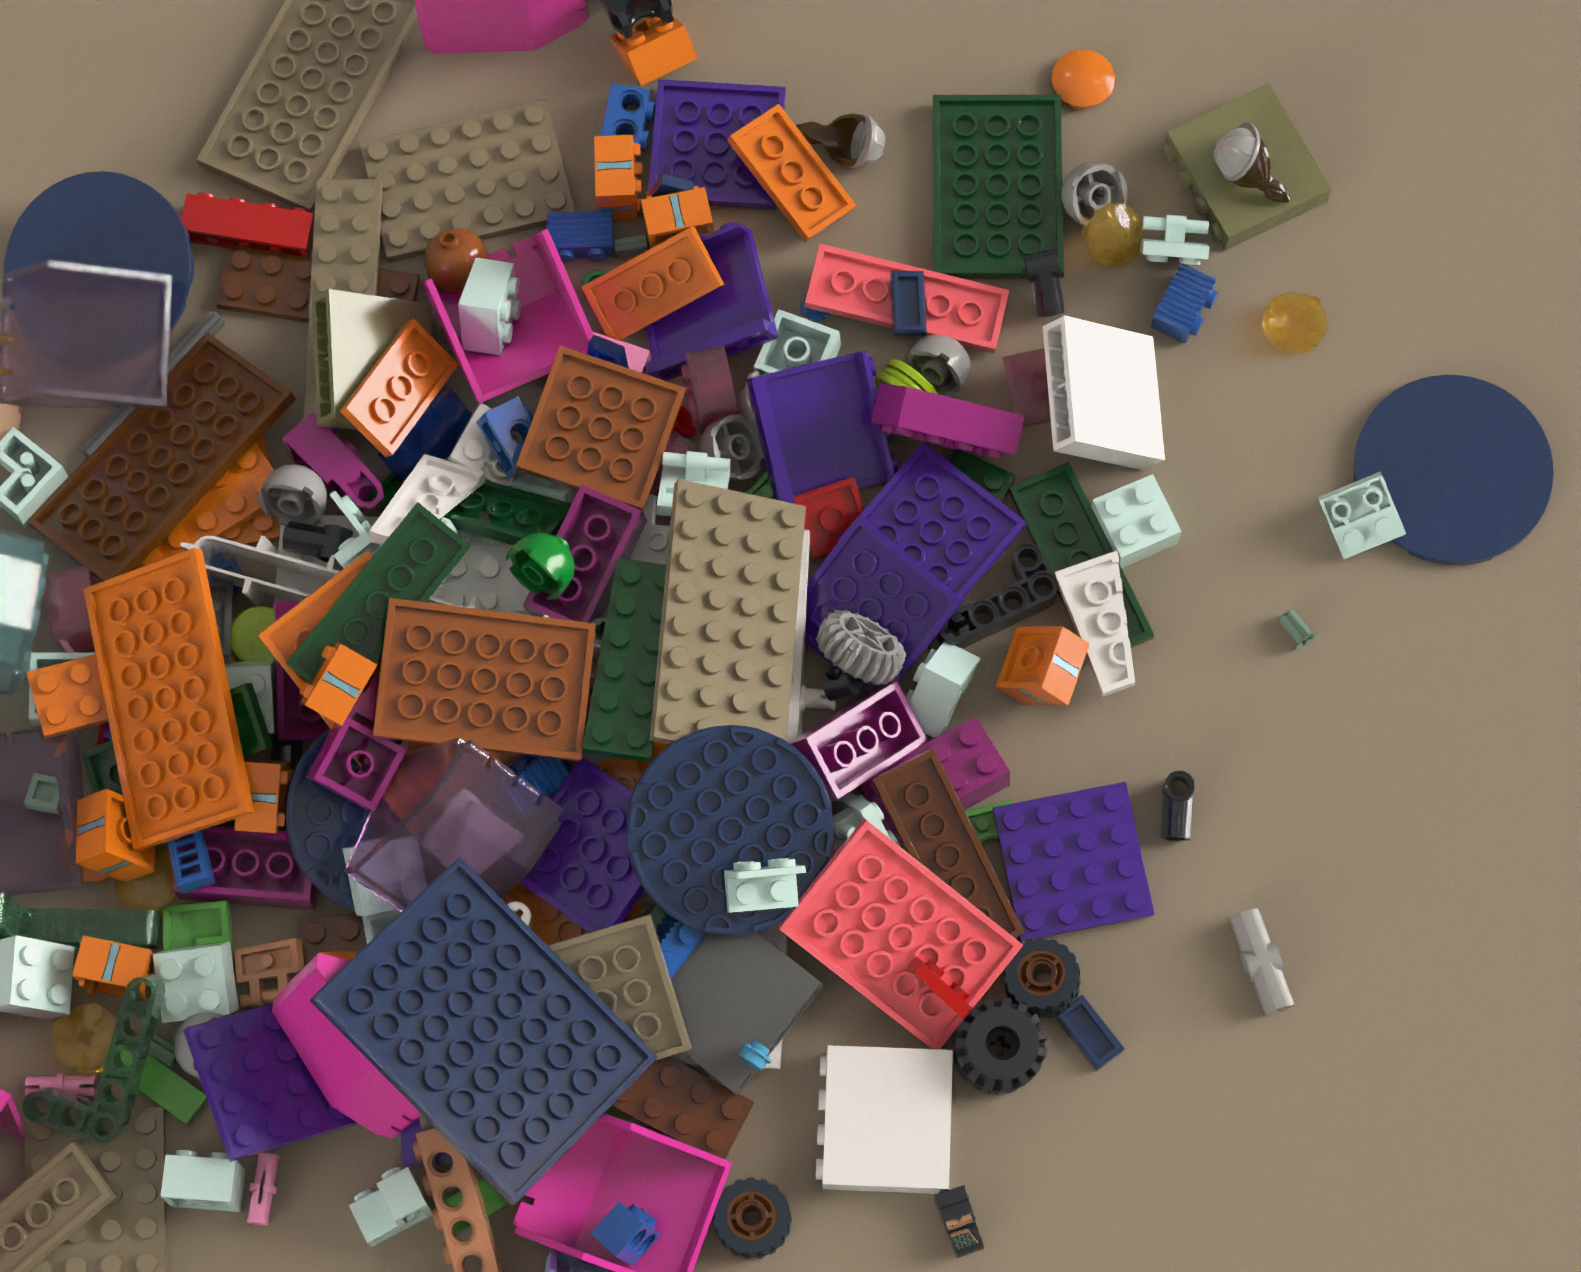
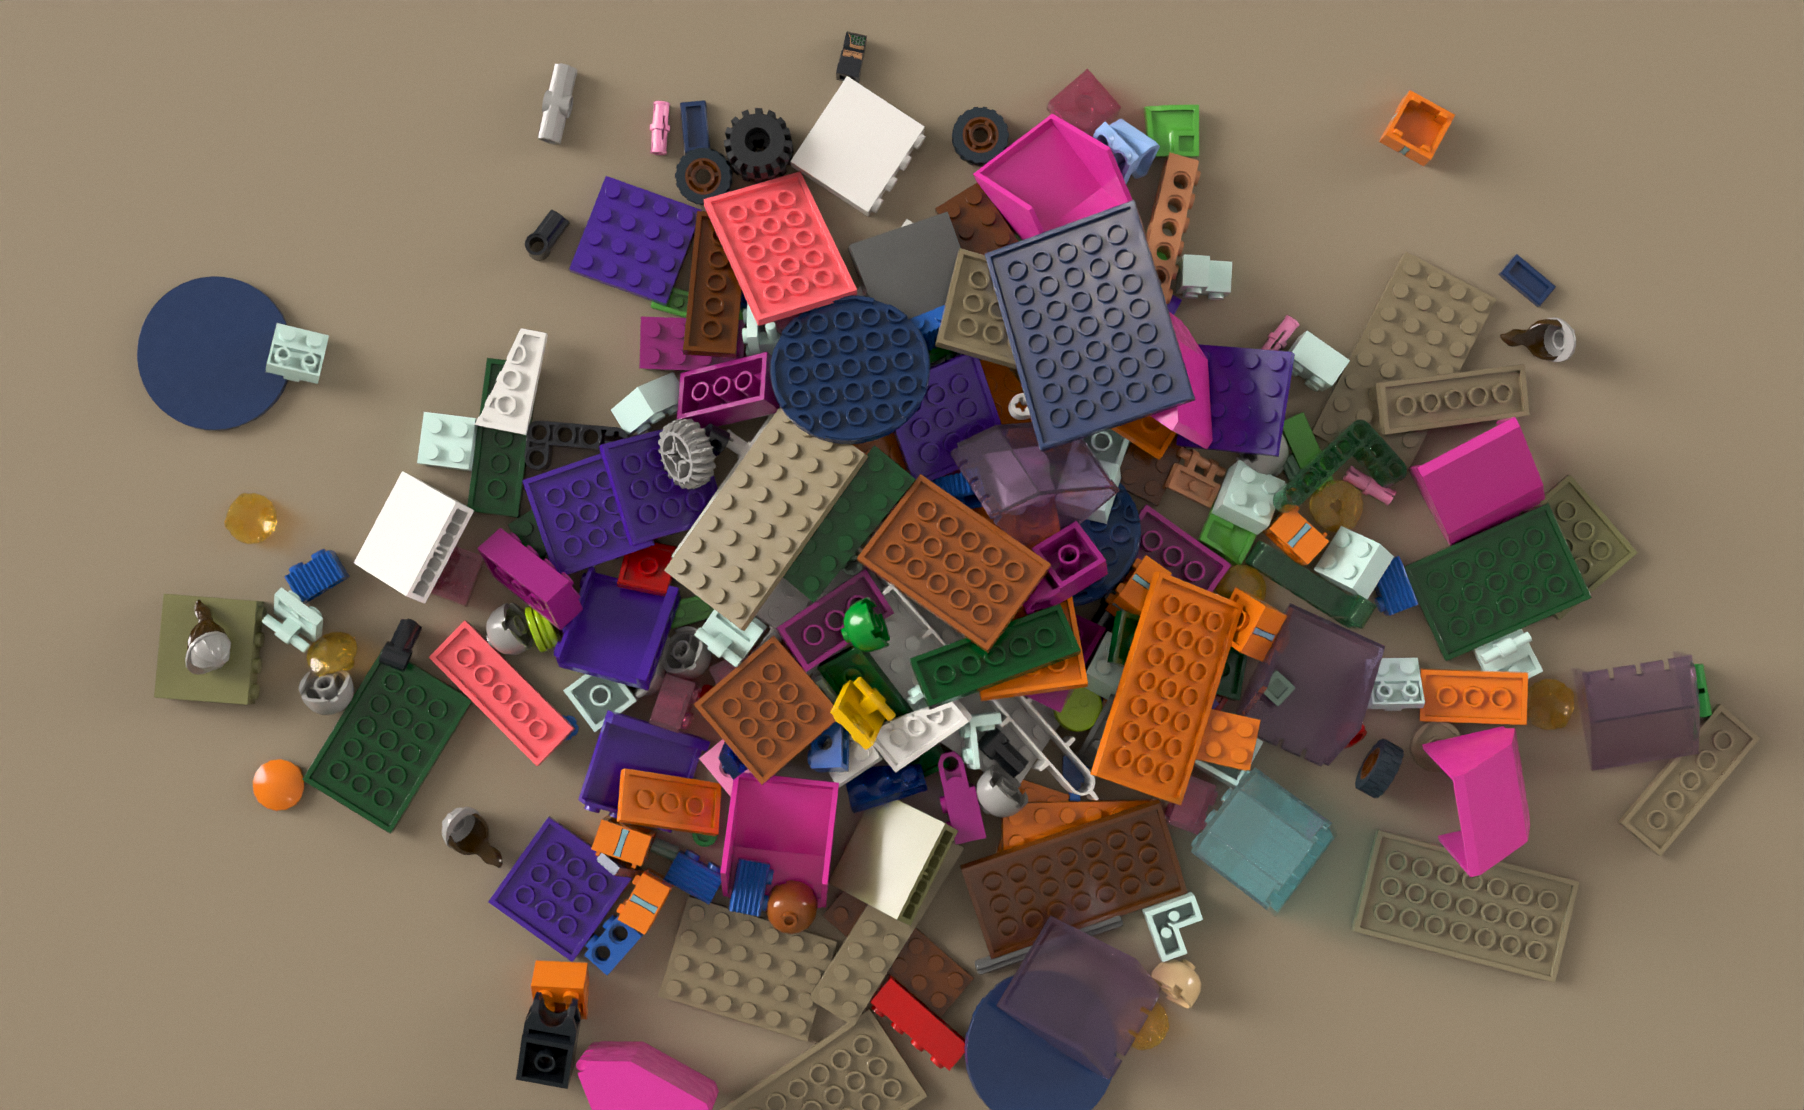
camera: 155 degrees left, 15 degrees up
blue slope [168,830,216,894] -> none
orange container [299,642,377,726] -> none
orange plate [340,318,459,457] -> none
light aqua brick [458,258,521,356] -> none
blue brick [591,1201,661,1266] -> none
light aqua bracket [724,858,806,913] -> none
orange plate [727,104,857,243] -> none
dark azure plate [738,1040,771,1071] -> none
dark blue tile [890,271,927,336] -> none
red plate [908,956,973,1019] -> none
orange container [995,626,1089,705] -> none
sand green piece [1278,609,1317,649] -> none
none -> bright pink pin [650,101,670,155]
none -> blue brick [729,857,774,916]
none -> yellow plate [830,676,896,750]

